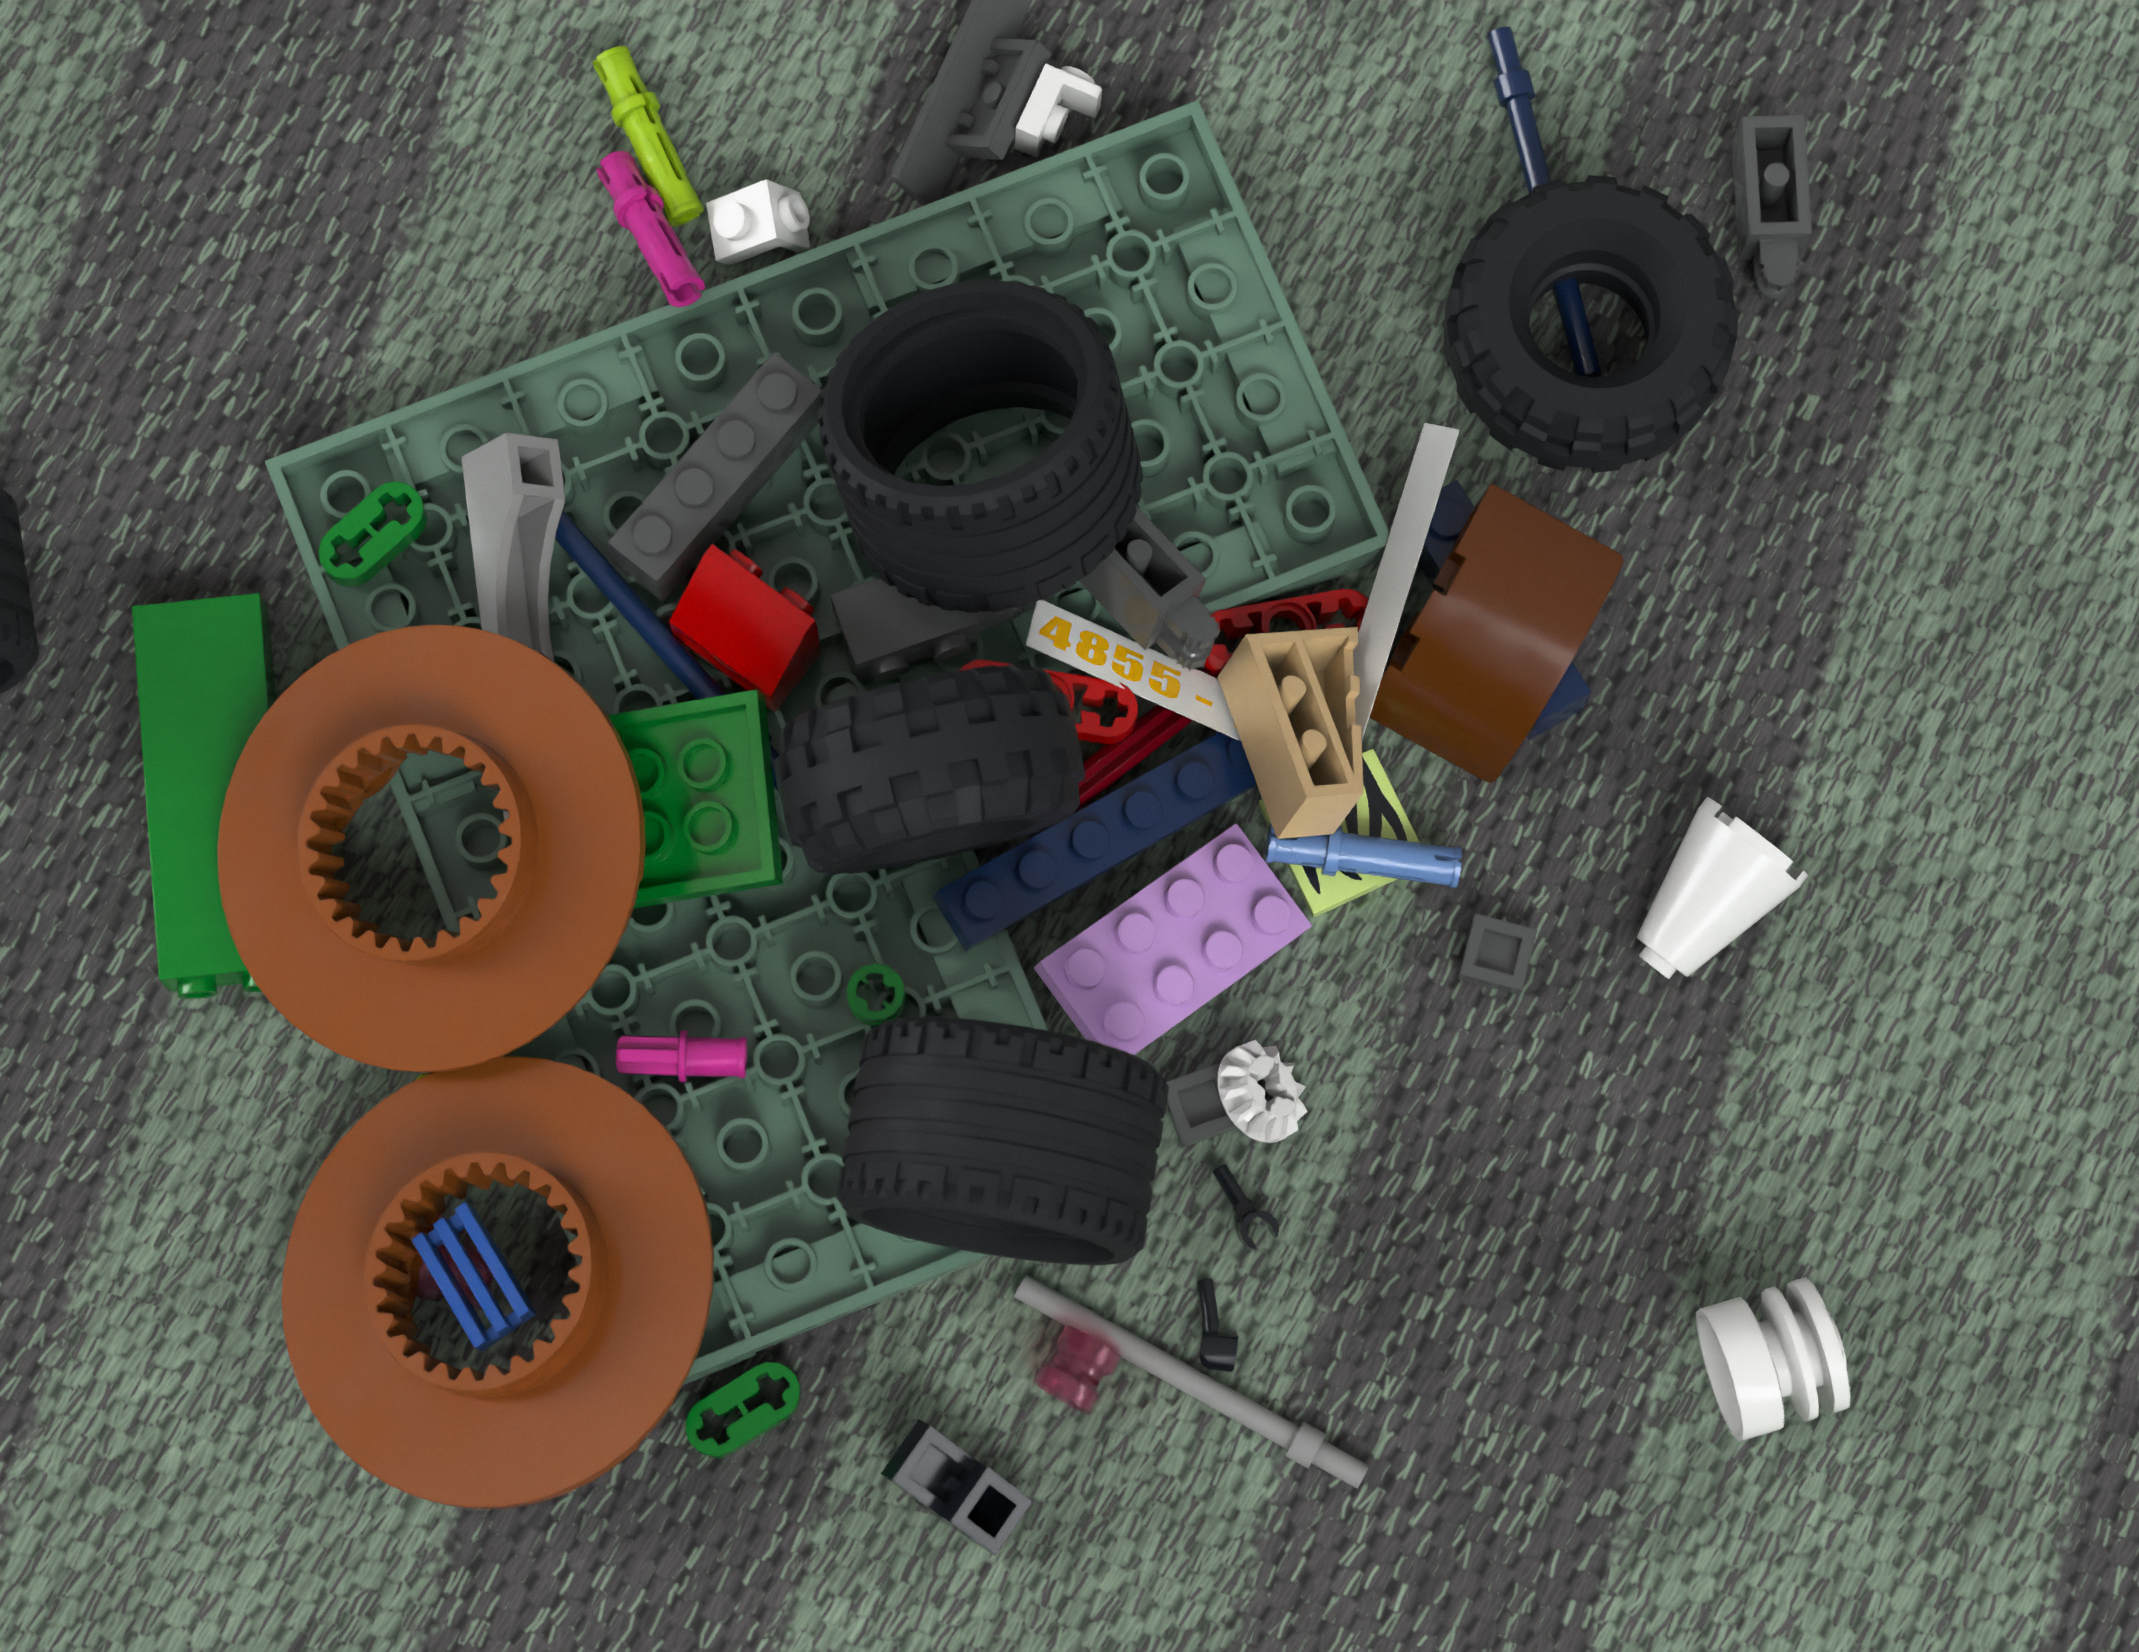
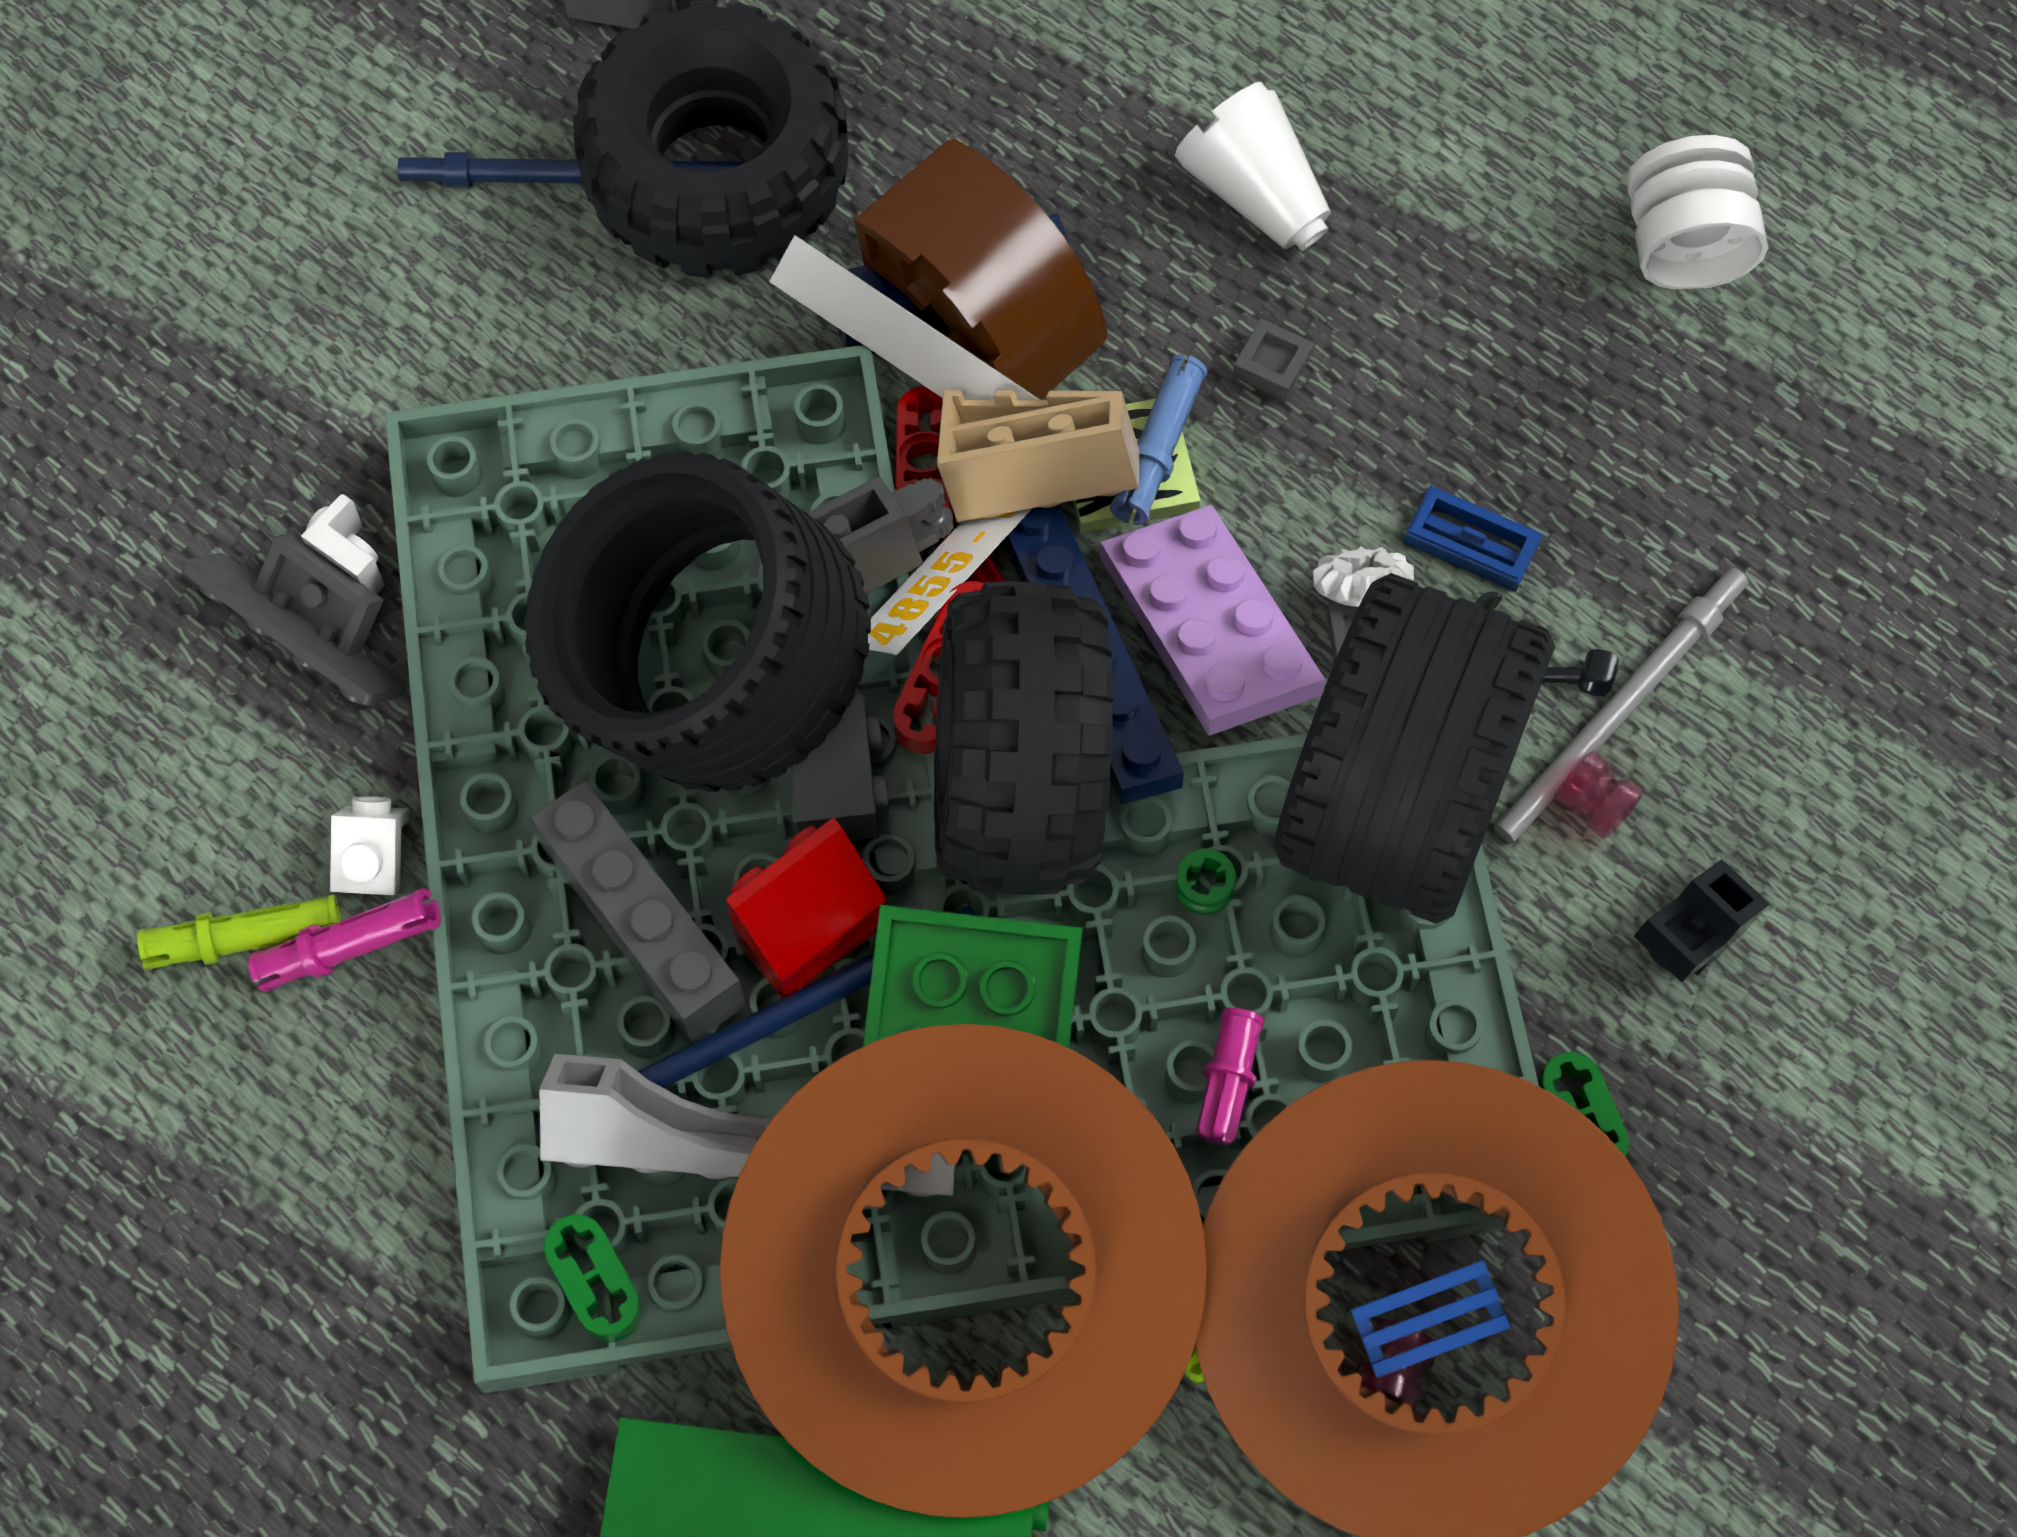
camera: 75 degrees left, 10 degrees down
none -> blue tile [1403,485,1543,592]

